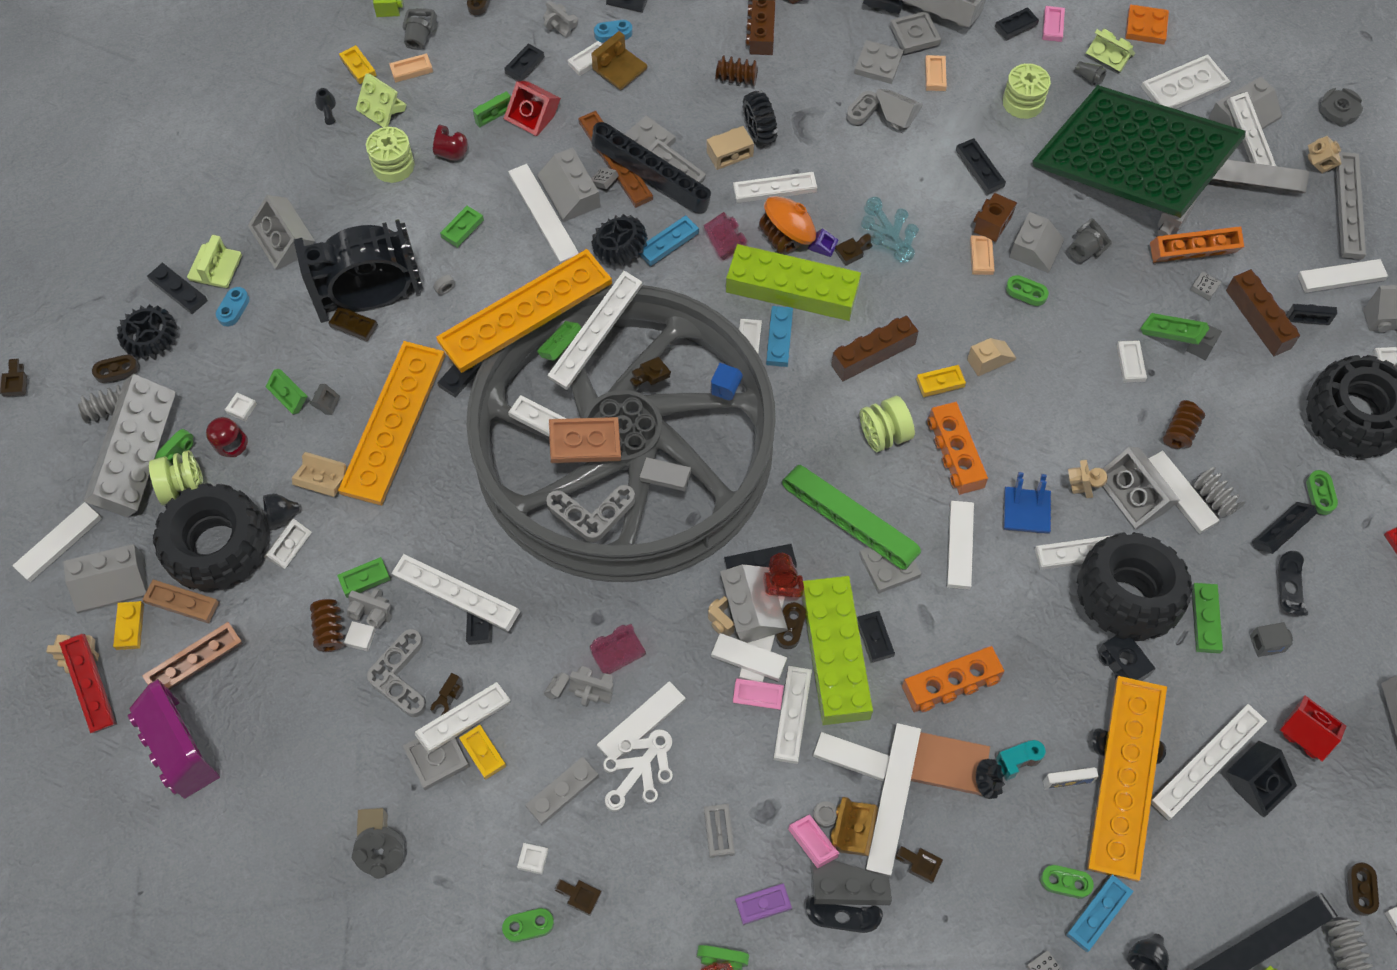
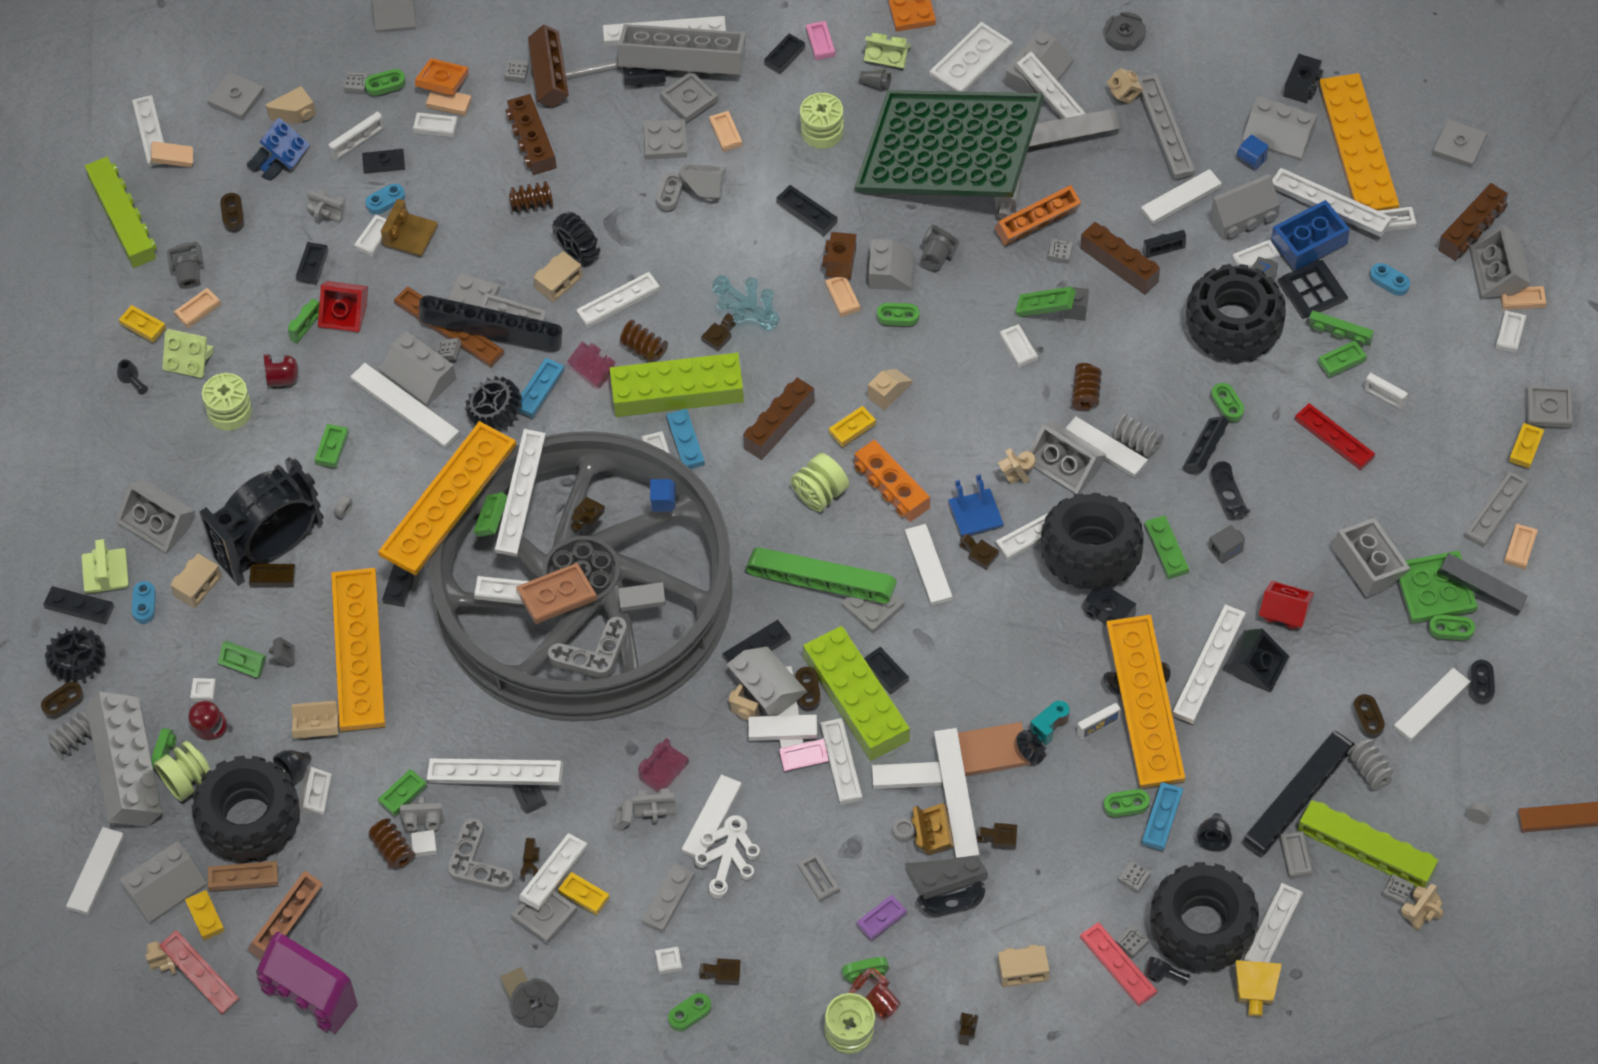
camera: 20 degrees left, 5 degrees down
orange dish [764,196,816,245] -> none
clear red piece [764,553,804,597] -> none
bright pink tile [788,814,839,869] -> none
dark purple slope [808,228,838,257] -> none
orange brick [902,646,1005,712] -> none
none -> tan brick [171,553,222,608]
none -> dark brown plate [959,533,999,570]

